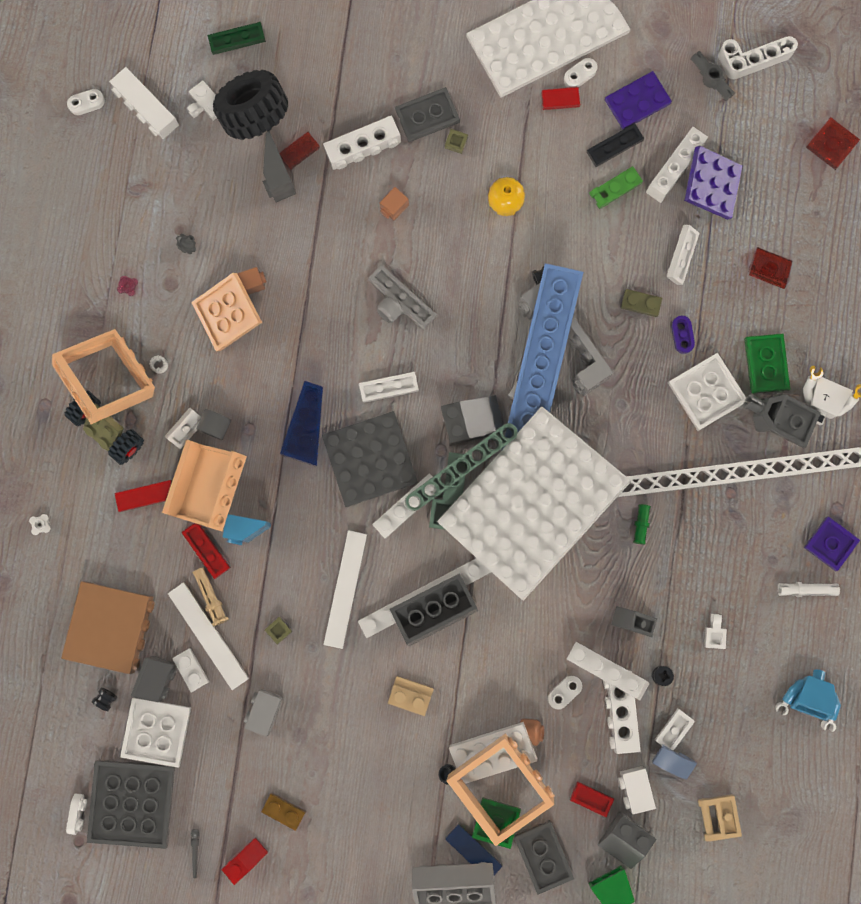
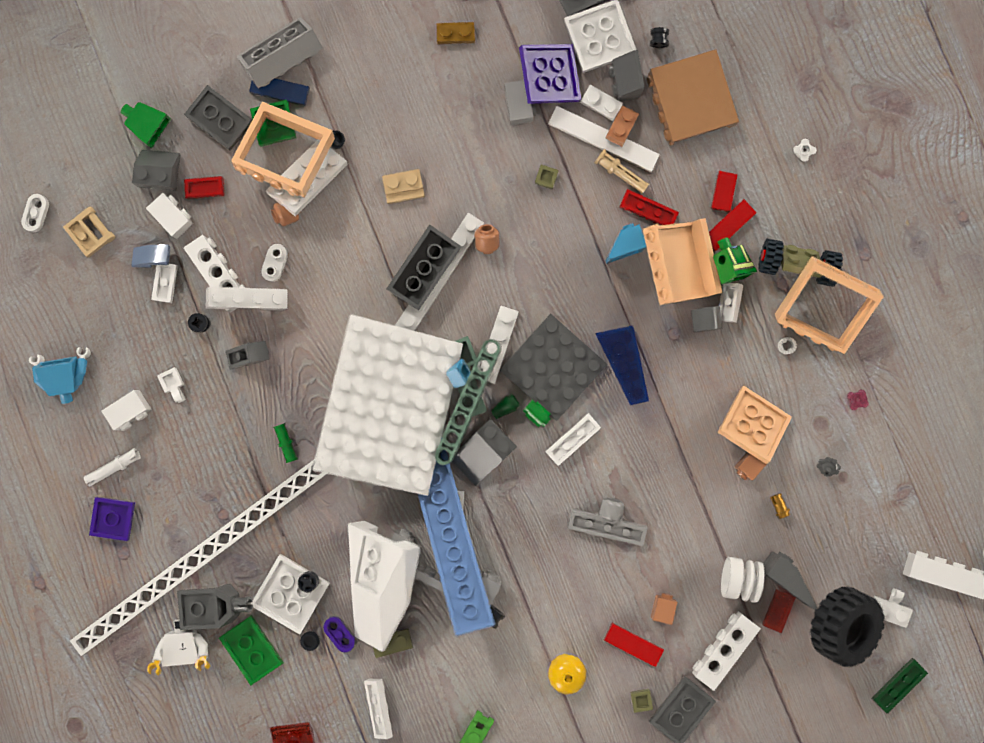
camera: 145 degrees right, 5 degrees up
white tile [323,530,367,649] -> none
none -> white plate [21,194,49,232]
none -> white brick [101,390,152,431]
none -> black wheel [298,571,319,593]
none -> black plate [300,631,320,651]
none -> white wedge [348,521,420,652]
none -> dark azure slope [446,359,471,388]
none -> nougat head [474,224,500,254]
none -> dark green cone [491,394,520,419]
none -> plate [519,44,582,104]
none -> green brick [523,400,551,428]
none -> red tile [603,622,664,667]
none -> nougat plate [605,105,639,147]
none -> red tile [711,171,738,212]
none -> green torso [713,237,757,284]
none -> white wheel [721,557,764,603]
none -> pearl gold pin [770,493,790,519]

